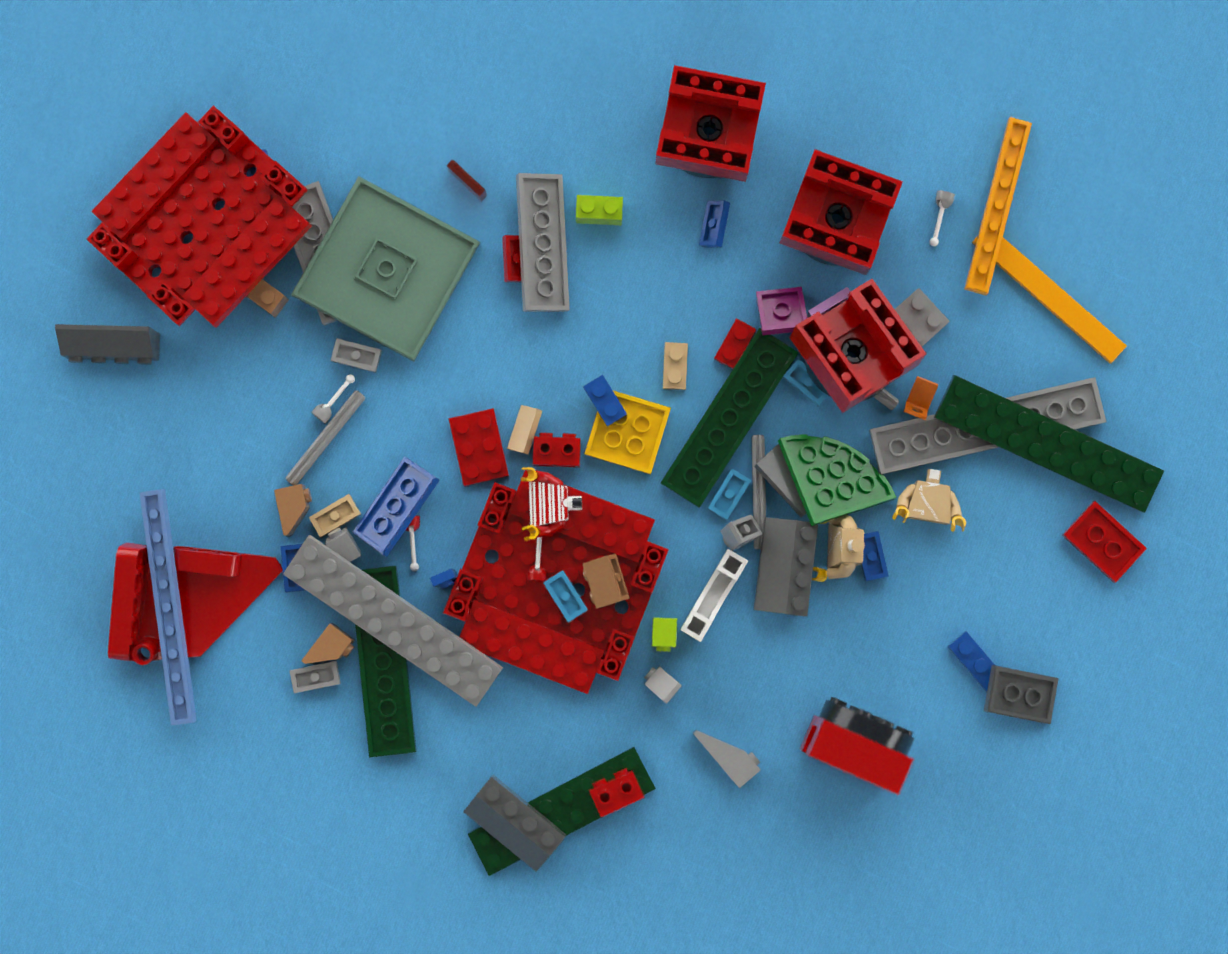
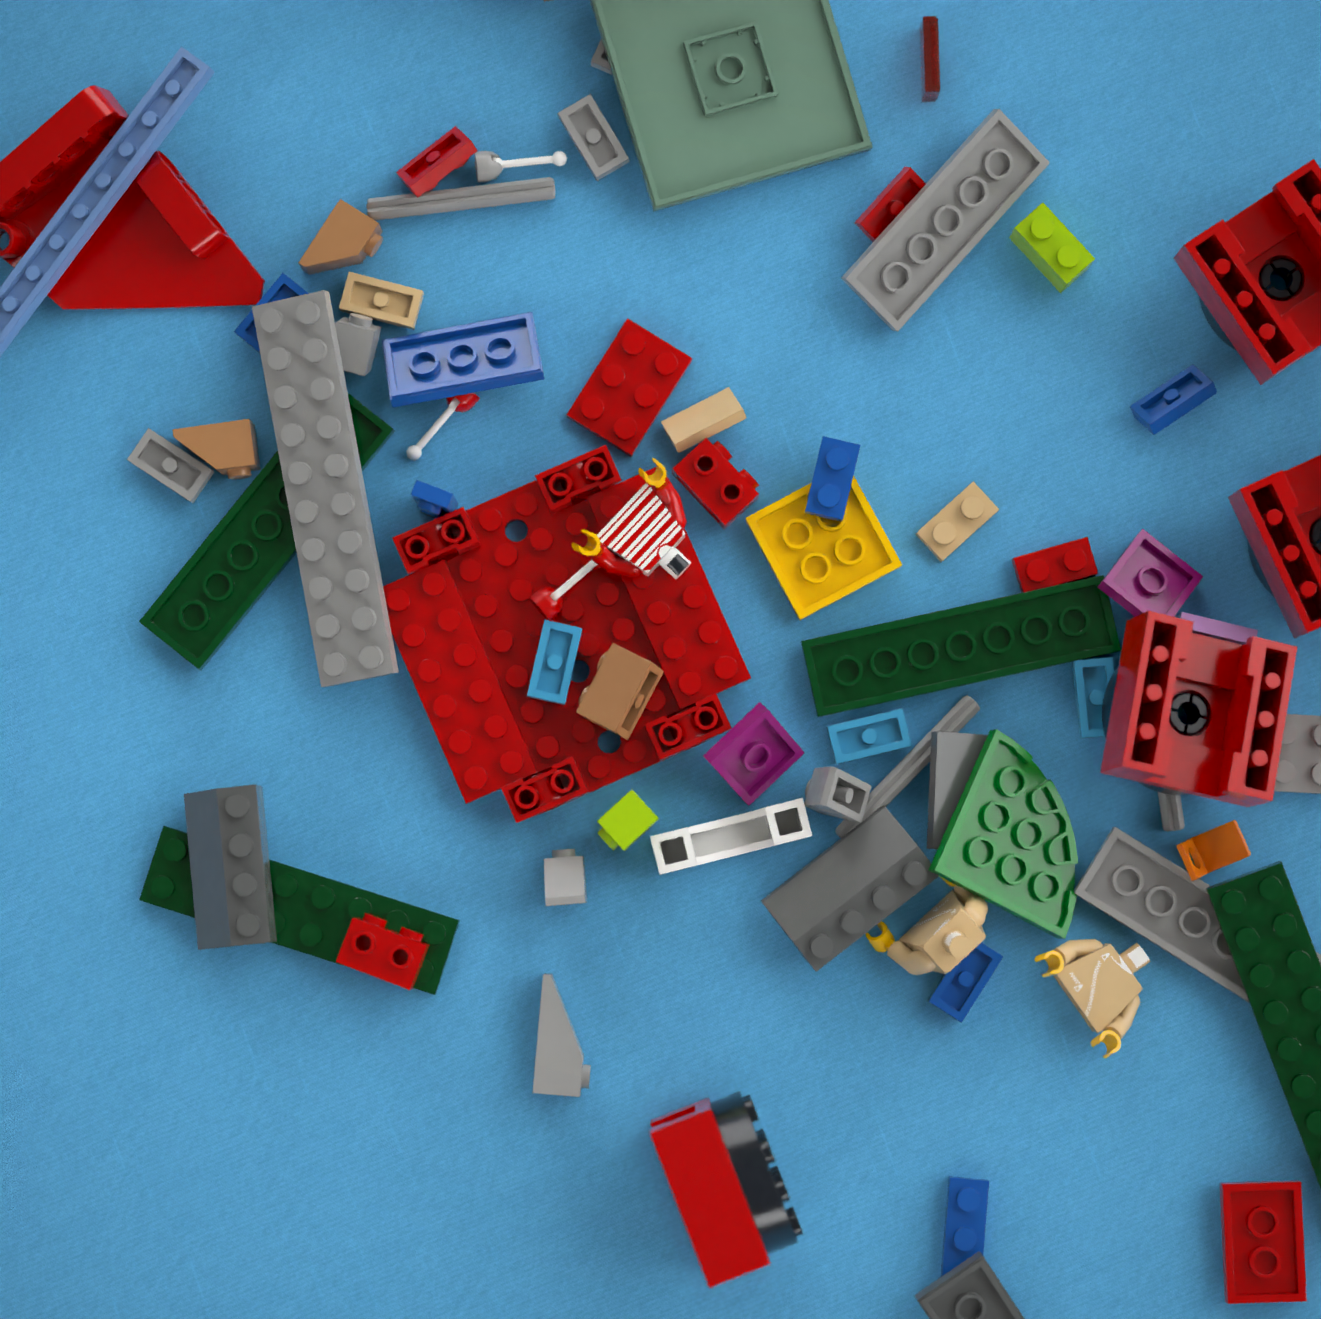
camera: 45 degrees right, 0 degrees up
none -> red plate [396,126,478,198]
none -> magenta plate [703,702,805,806]

